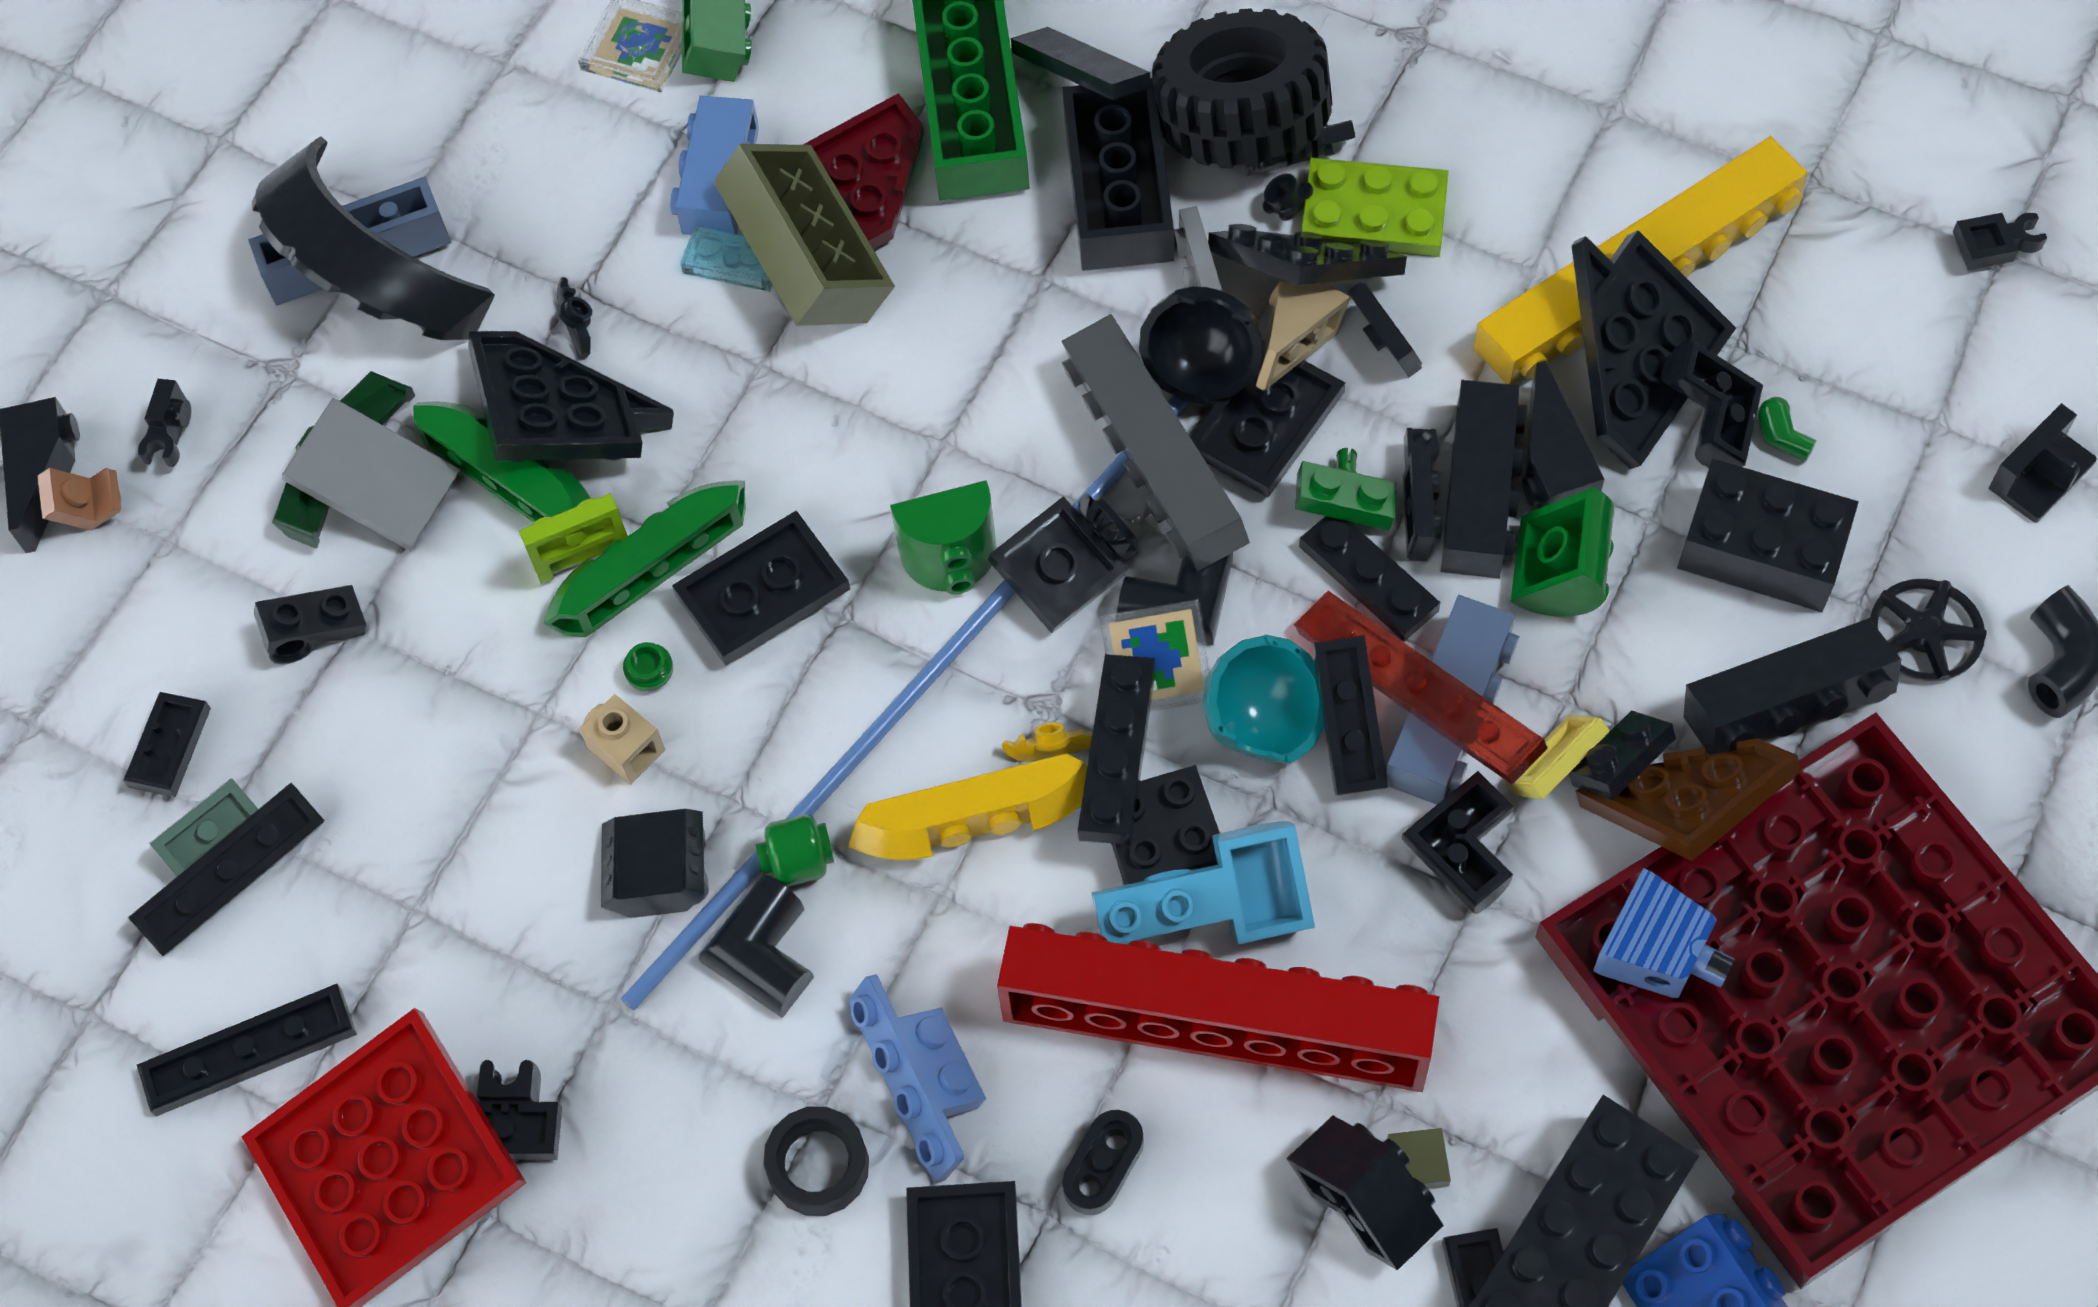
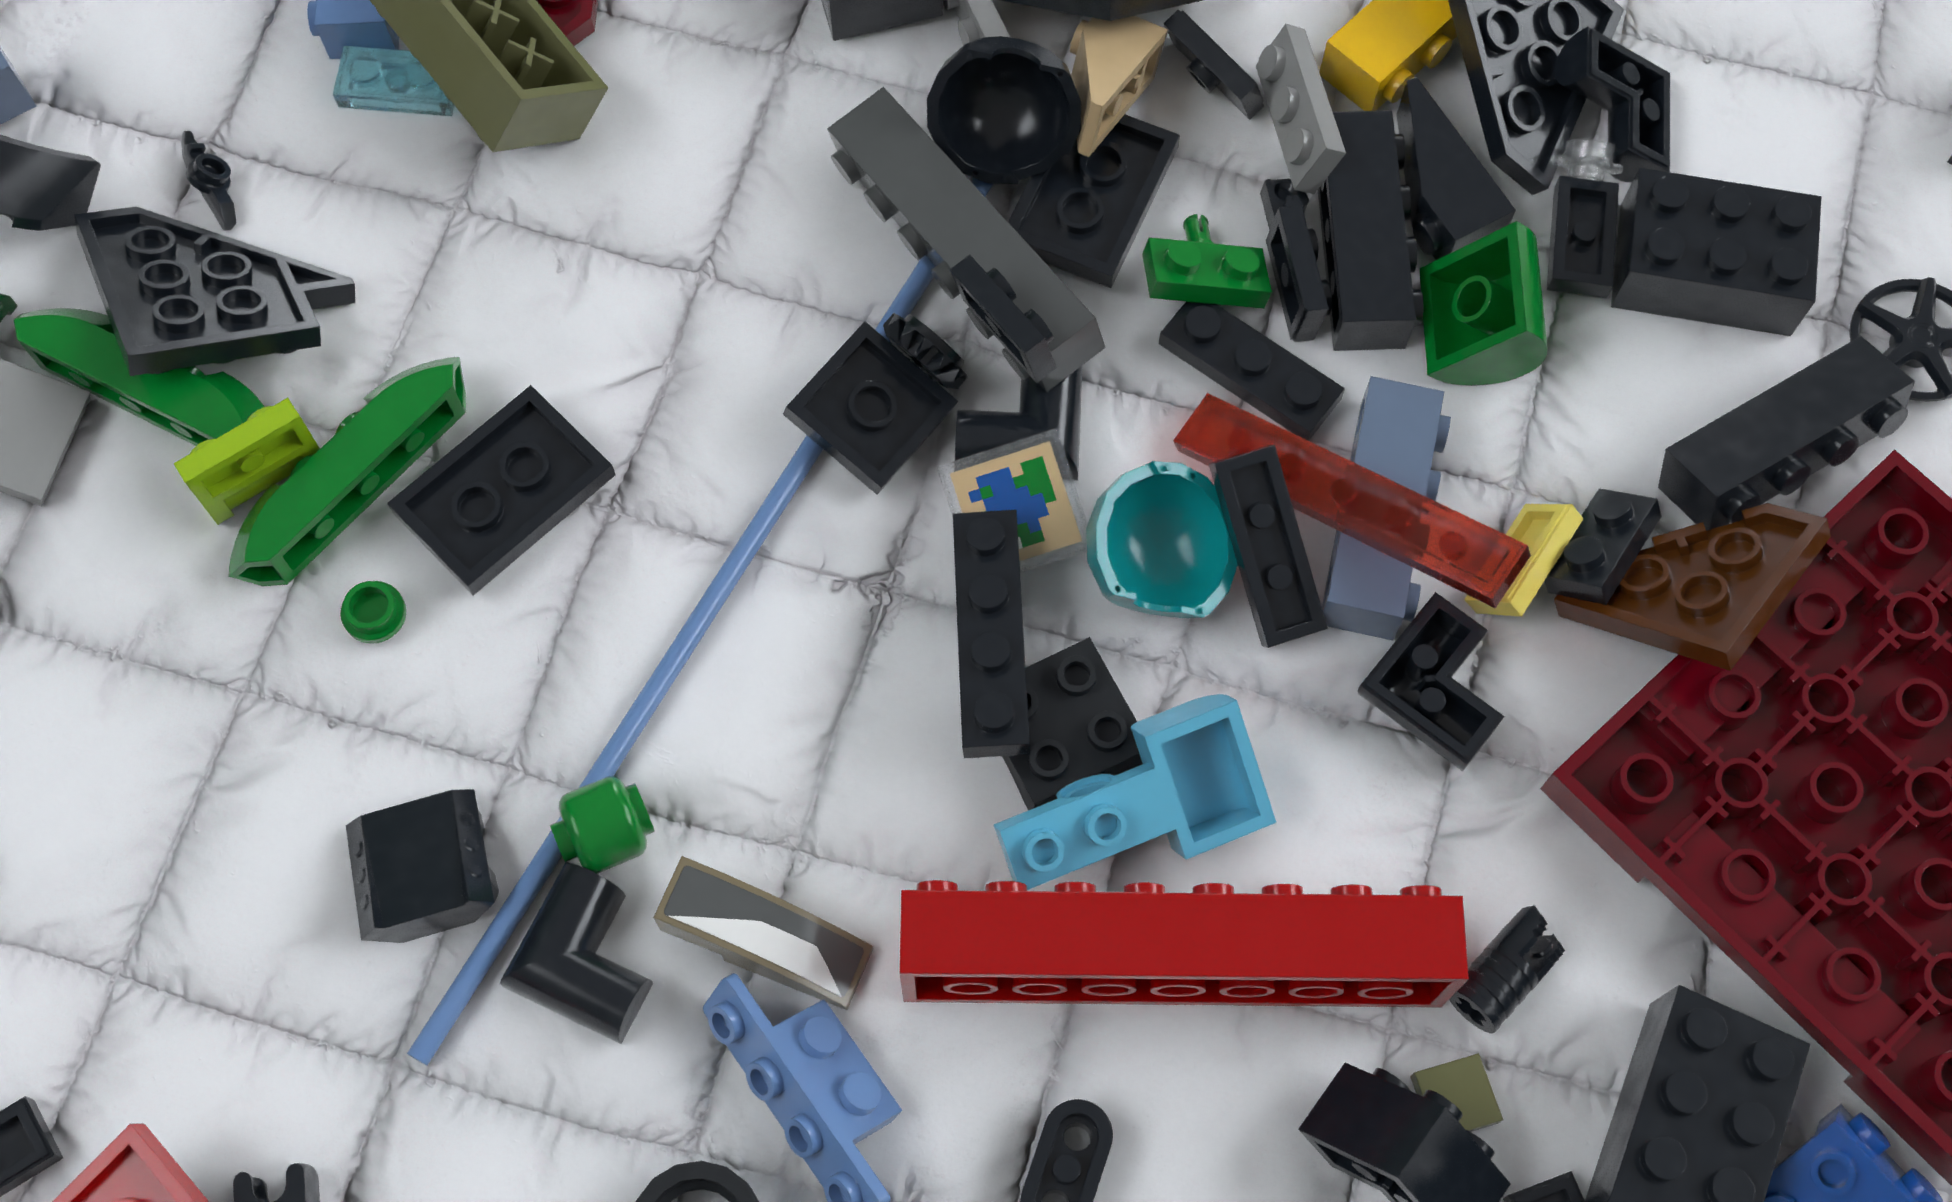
camera: 15 degrees left, 5 degrees up
tan brick [579,694,666,785] -> none
yellow brick [848,753,1087,860] -> none
green brick [890,480,997,594] -> none
yellow piece [1002,722,1093,761] -> none
medium blue torso [1593,868,1735,998] -> none
green arm [1758,397,1817,462] -> none
none -> slope [653,856,873,1010]
none -> black plate [950,254,1057,383]
none -> light grey plate [1256,23,1346,194]
none -> black hinge [1449,905,1565,1034]
none -> black plate [1547,176,1619,298]
none -> clear plate [1552,139,1623,181]

